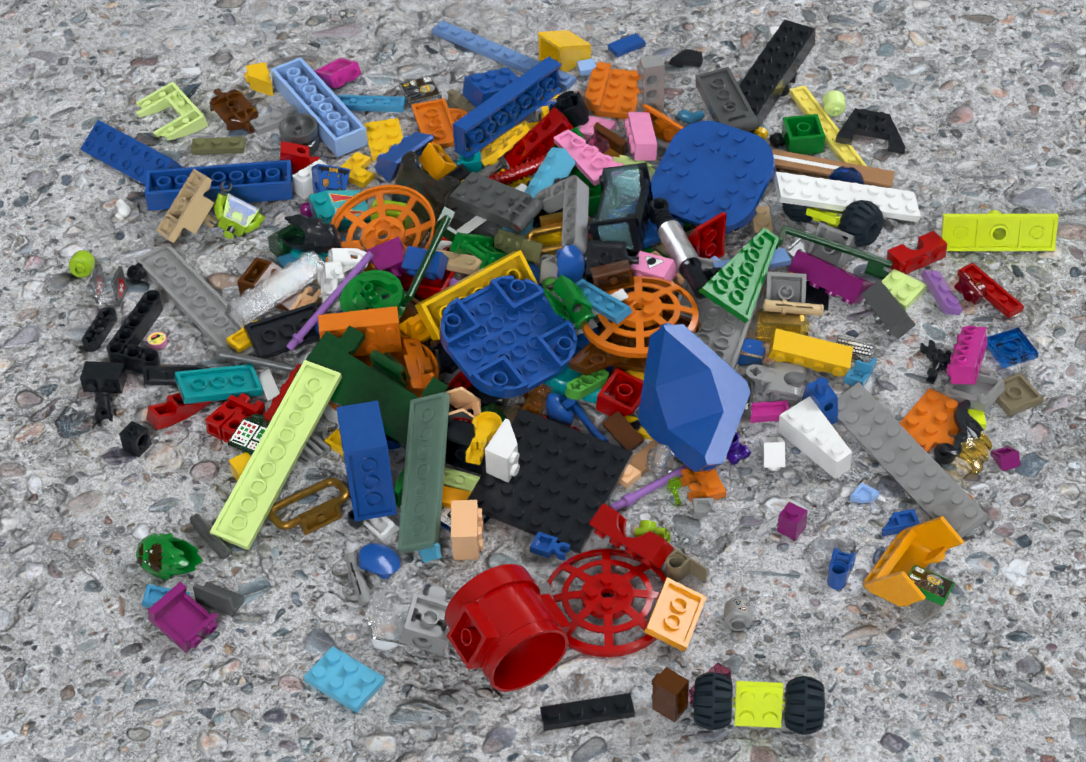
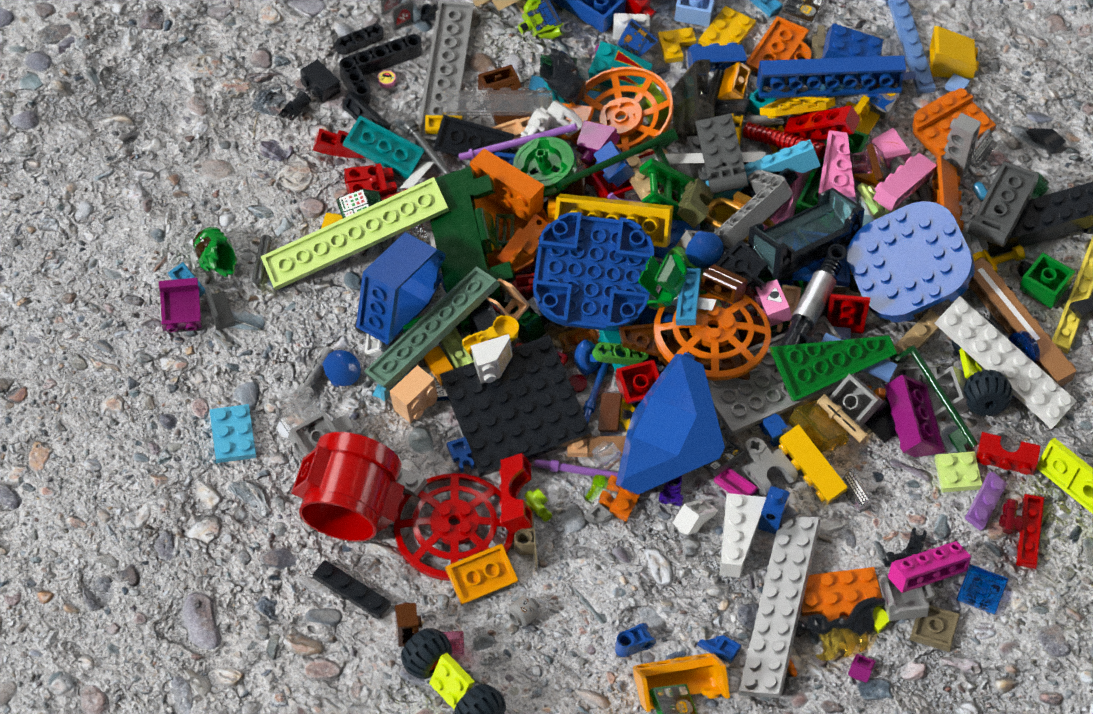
camera: 40 degrees right, 10 degrees up
black brick [119,421,152,457] -> none
pearl gold bar [268,478,350,535] -> none
black brick [549,91,590,129] -> none
blue tile [608,33,645,57] -> none
magenta brick [777,502,808,541] -> none
dark azure slope [843,358,877,387] -> none
light blue tile [850,482,879,503] -> none
dark grey brick [862,279,916,339] -> none

